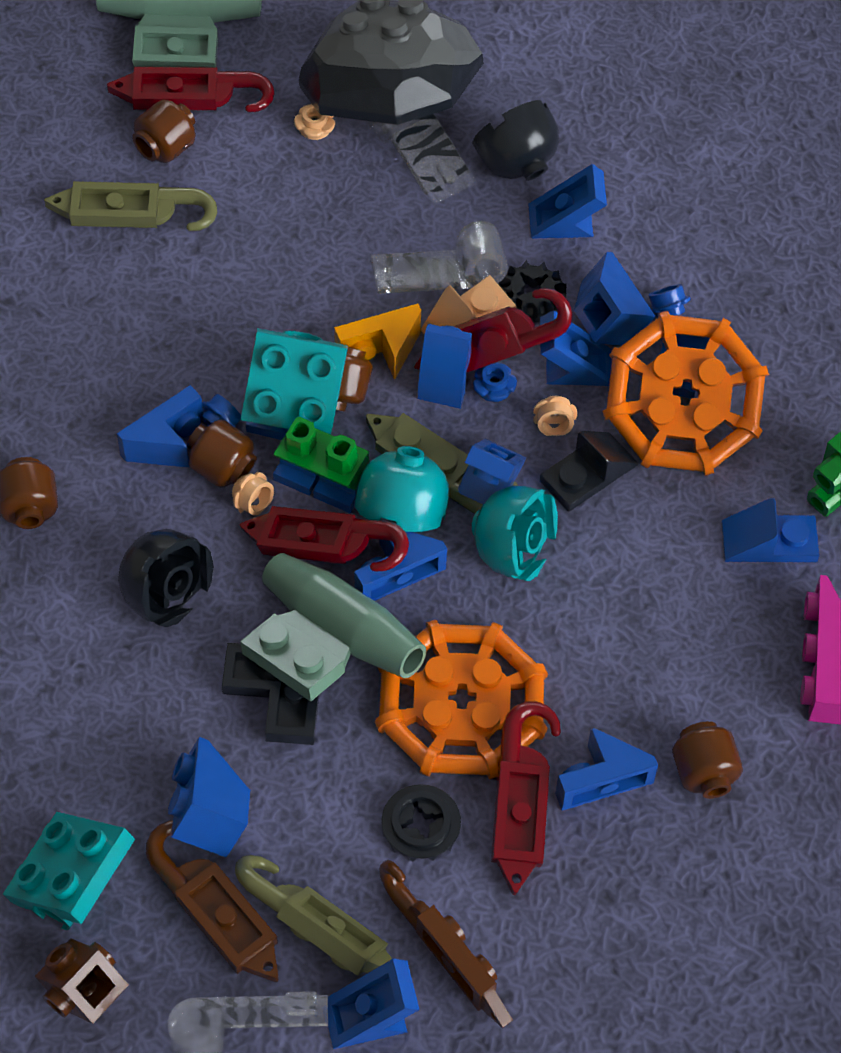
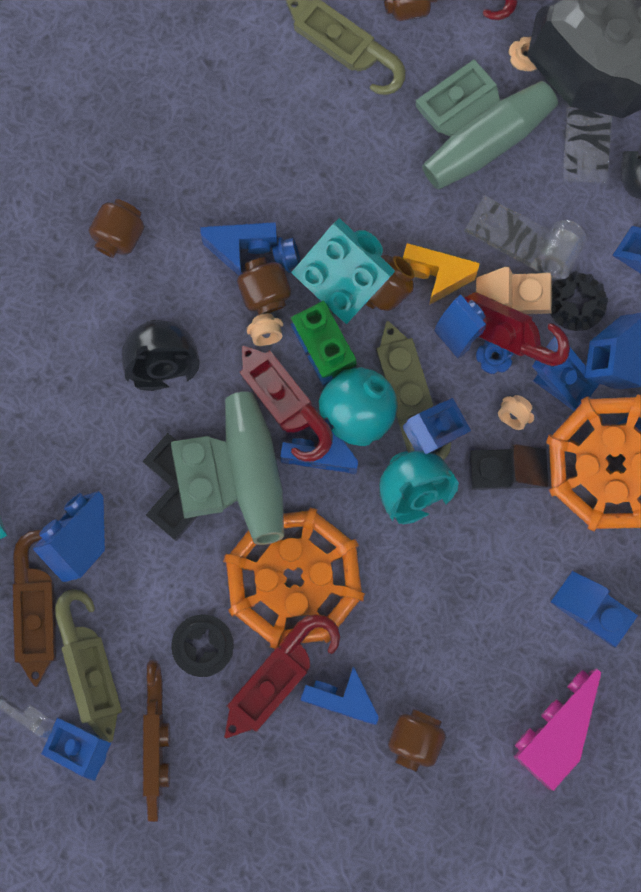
camera: 40 degrees right, 20 degrees up
none -> sand green plate [416,59,558,190]

